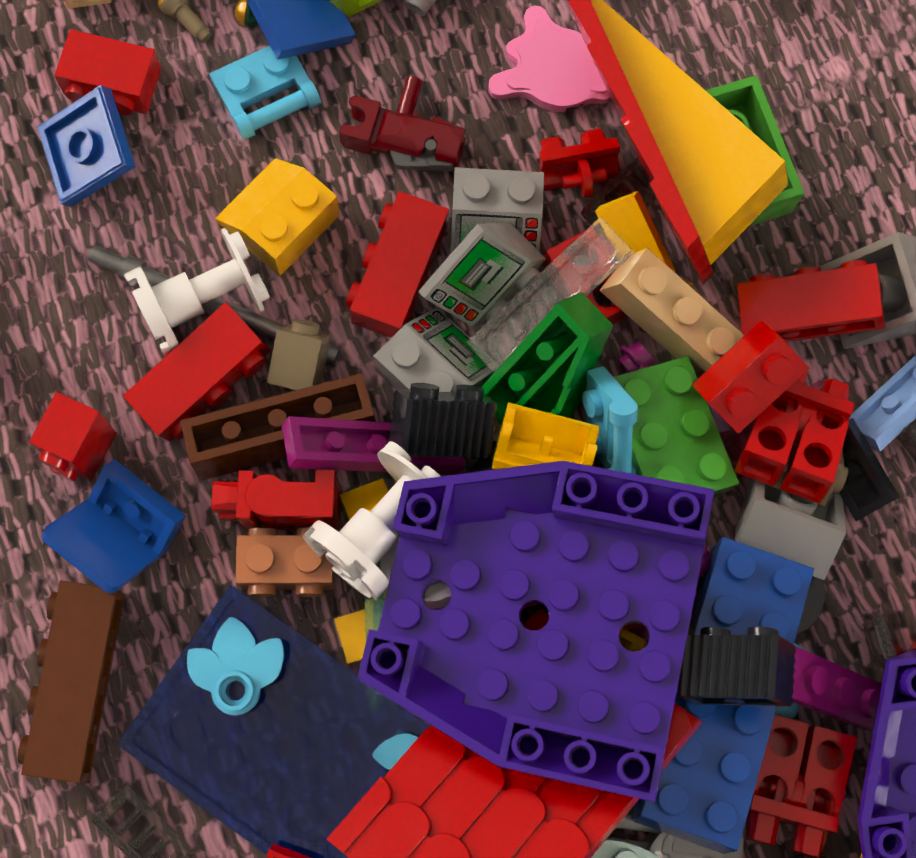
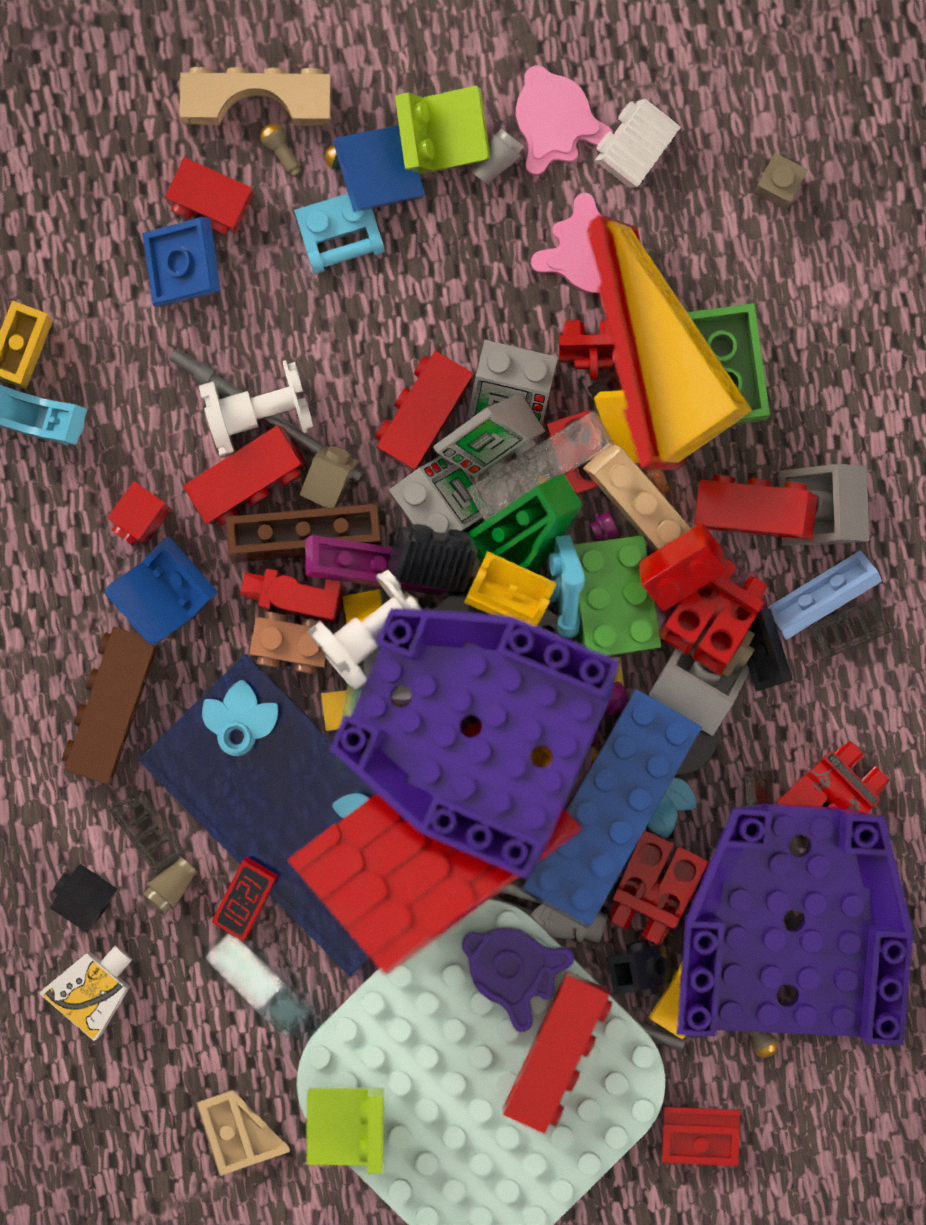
camera: 20 degrees right, 10 degrees up
yellow slope [215,158,340,277] -> none
dark red piece [339,76,466,172] -> none
black brick [678,627,796,707] -> none
magenta plate [792,646,882,731] -> none

